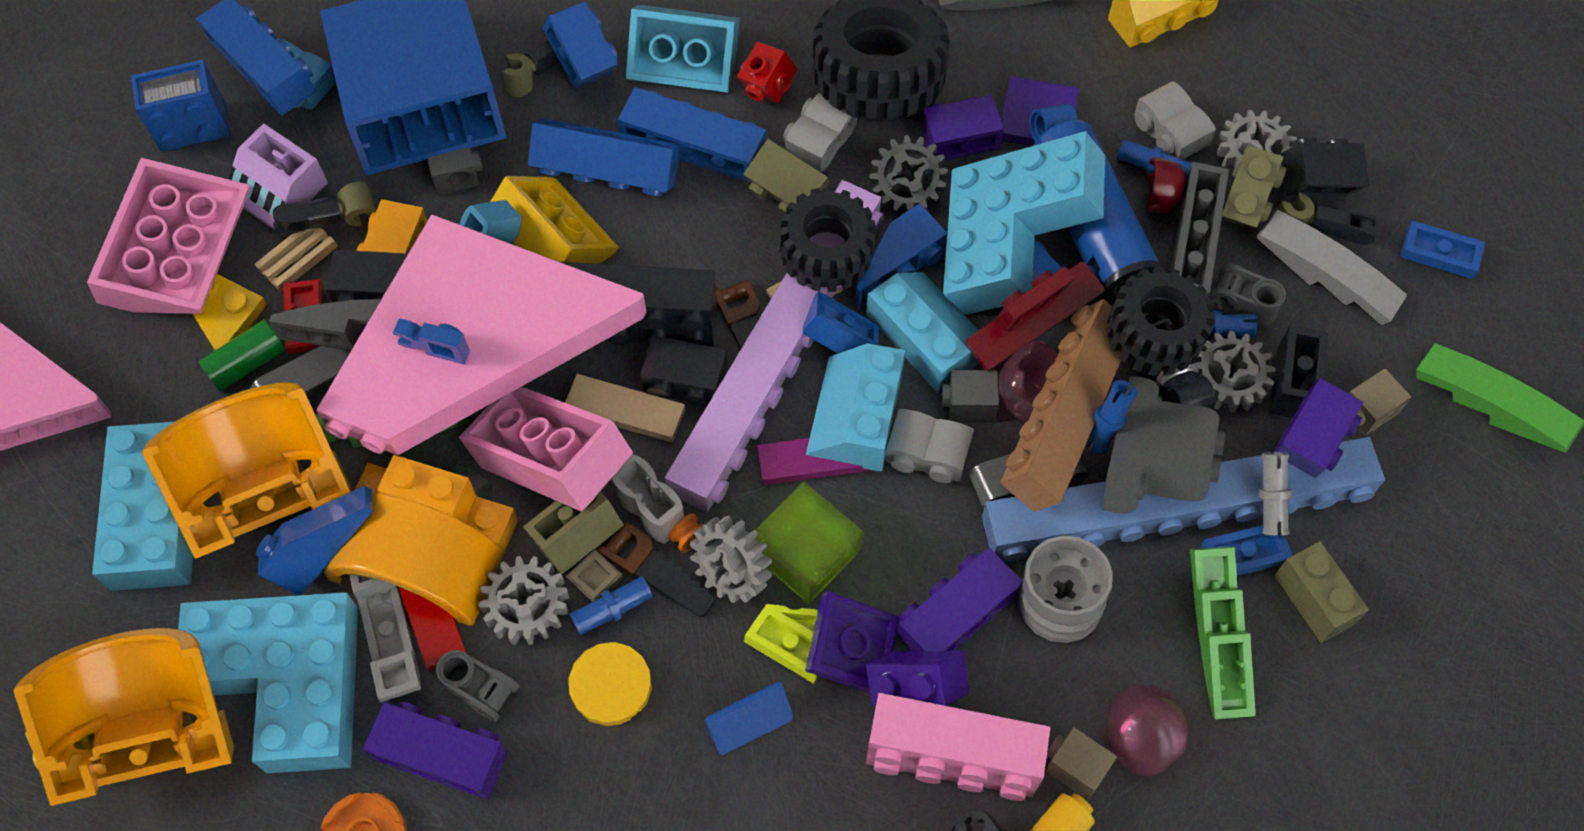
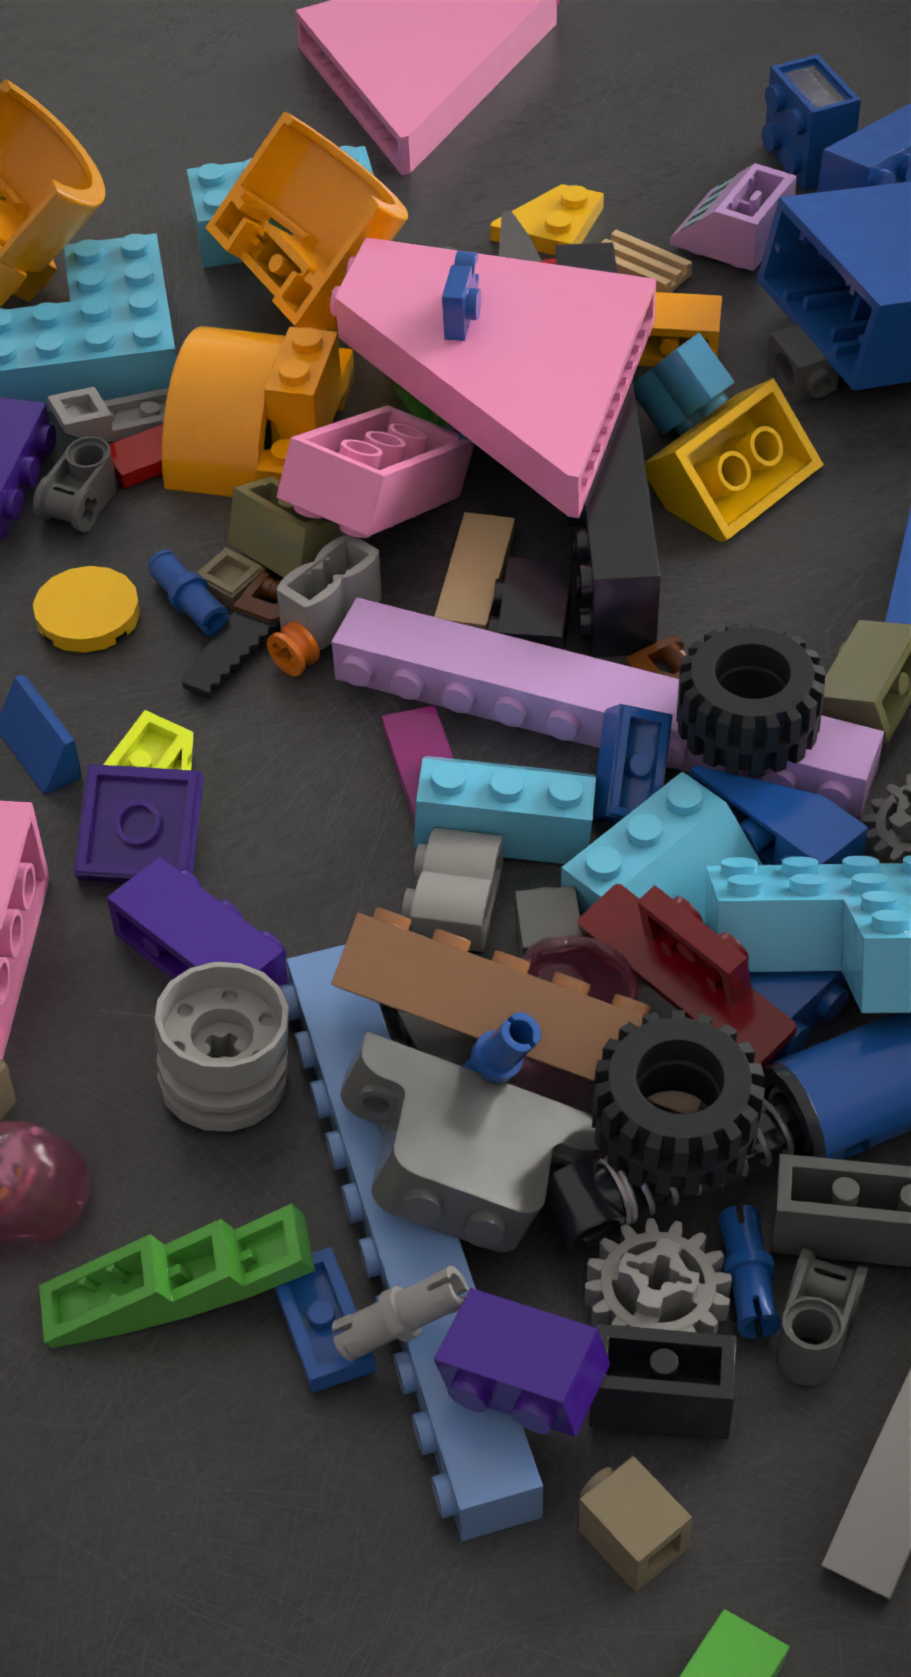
camera: 85 degrees right, 15 degrees down
bright pink slope [87,158,251,314] -> none
green brick [198,320,286,392] -> none
blue slope [256,486,373,596] -> none
black piece [272,182,377,236] -> none
light grey gear [479,556,570,645] -> none
blue brick [528,118,681,196] -> none
light grey gear [690,516,772,603] -> none
clear neon green piece [755,482,864,604] -> none
dark purple brick [866,651,970,706] -> none
olive brick [1274,541,1369,643] -> none

